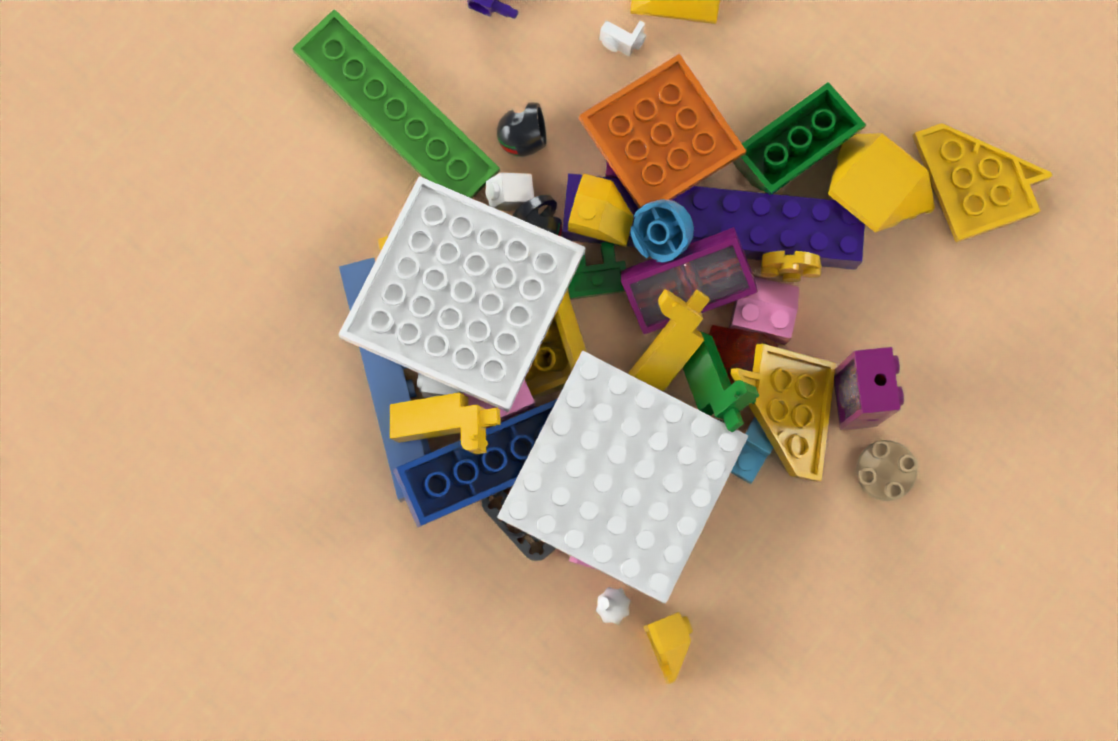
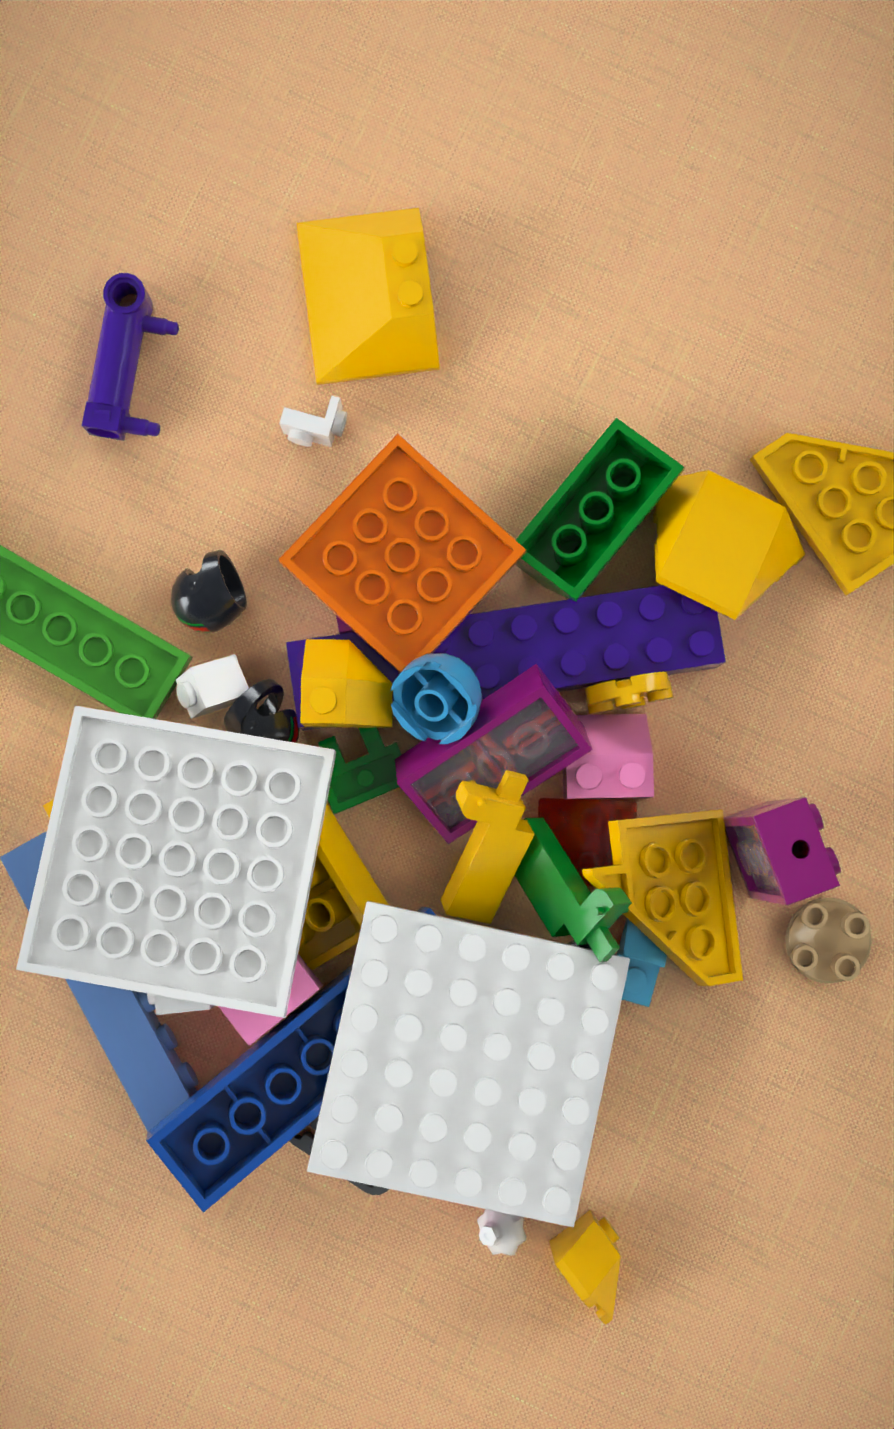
camera: 10 degrees left, 5 degrees up
yellow piece [390,392,501,454] -> none

